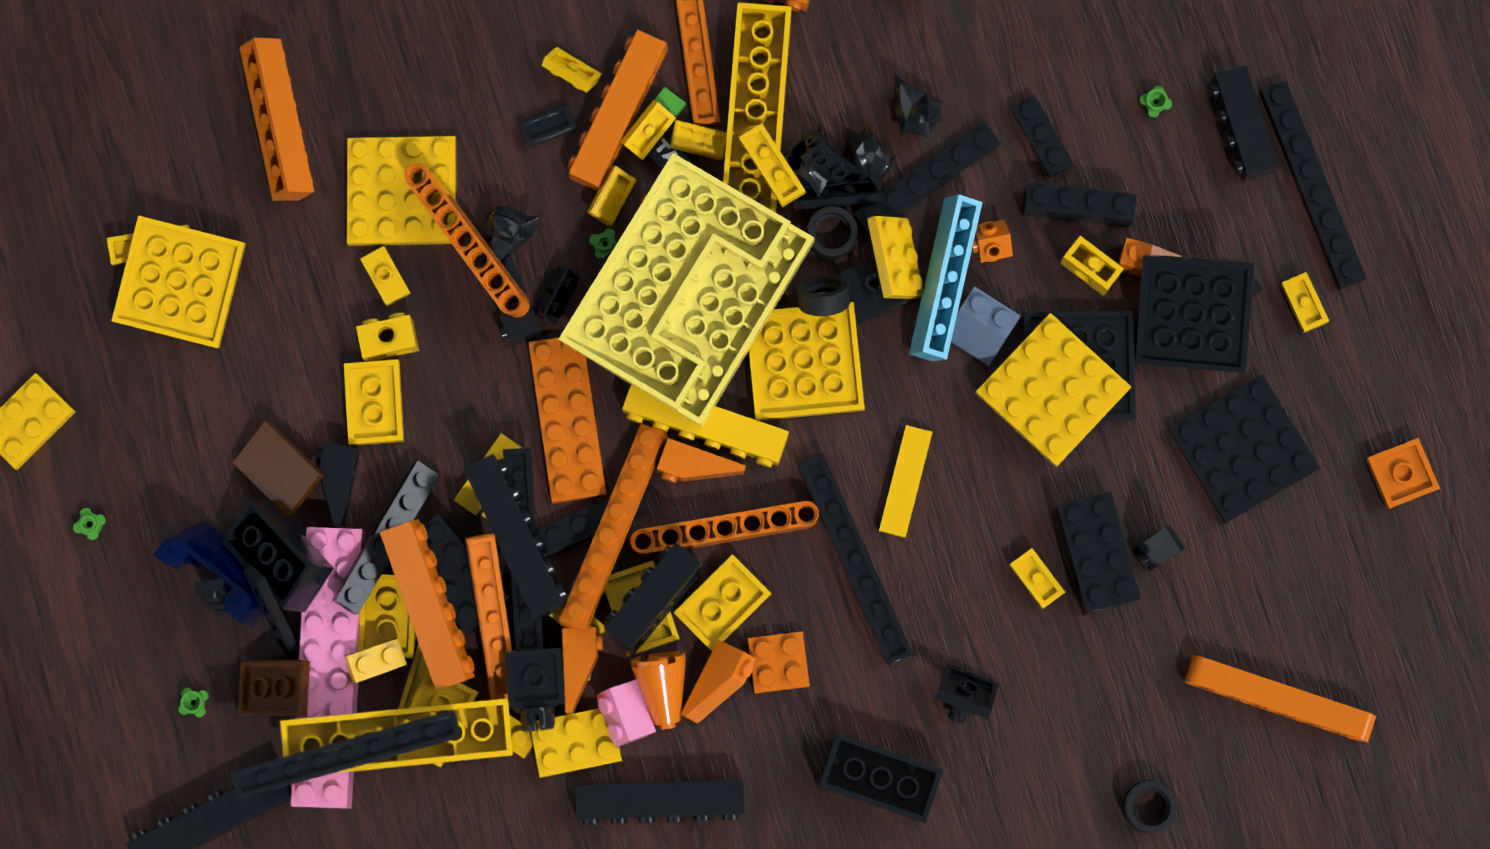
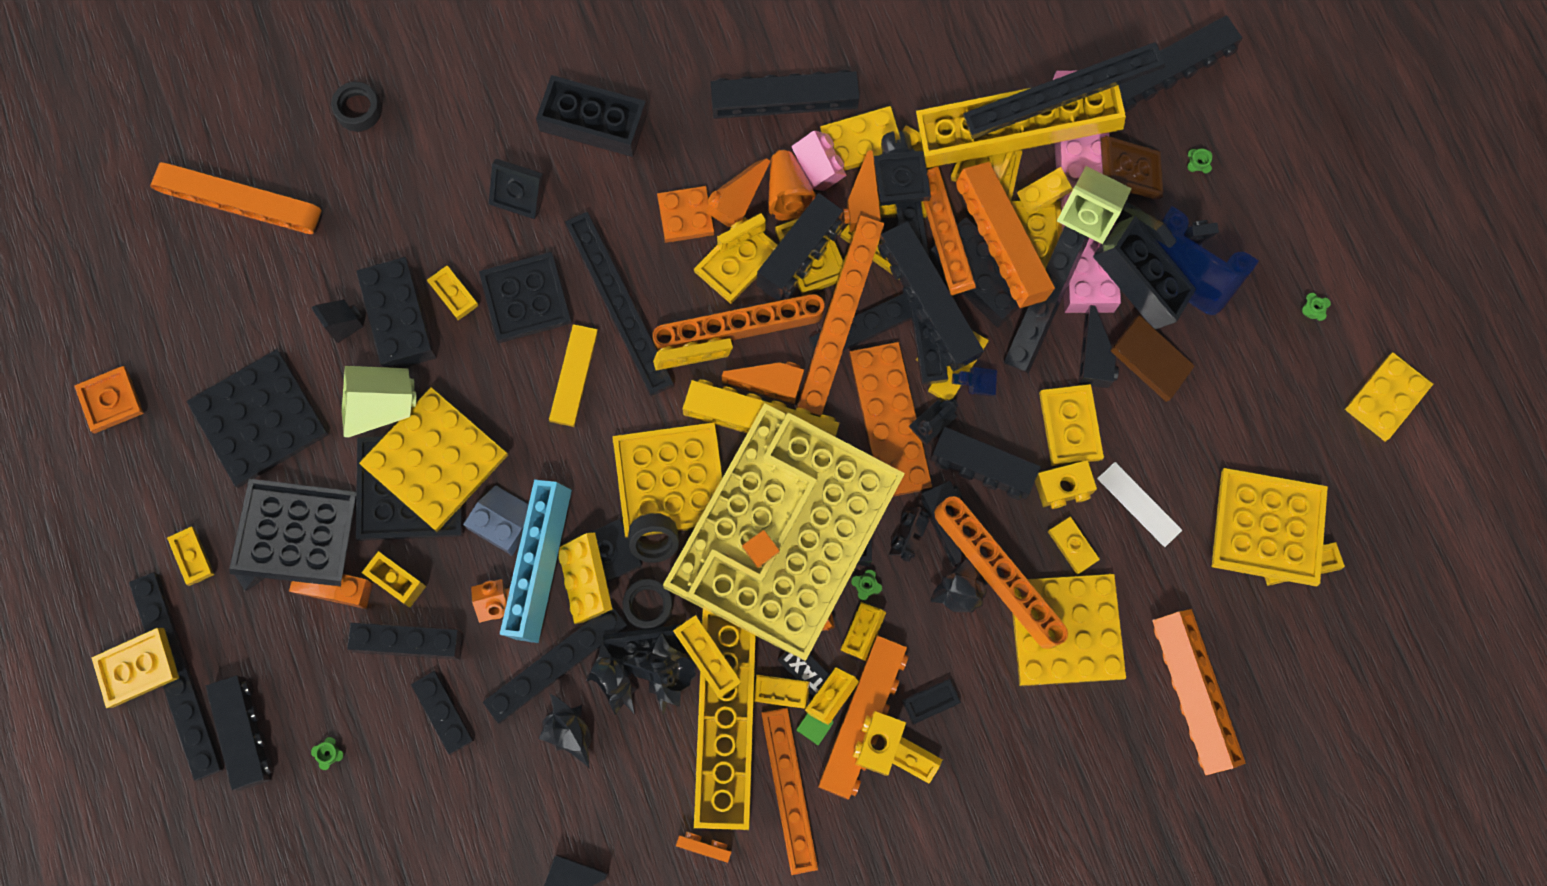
camera: 170 degrees right, 5 degrees down
none -> yellow plate [92,628,179,708]
none -> yellowish green slope [342,366,416,437]
none -> black plate [479,252,572,344]
none -> yellow plate [653,337,733,370]
none -> yellow plate [717,213,766,252]
none -> orange tile [742,530,780,568]
none -> yellow brick [853,711,906,776]
none -> black hinge [909,398,958,445]
none -> black brick [930,427,1041,500]
none -> clear blue plate [952,367,997,396]
none -> yellowish green slope [1057,166,1132,244]
none -> white sticker [1097,462,1182,547]

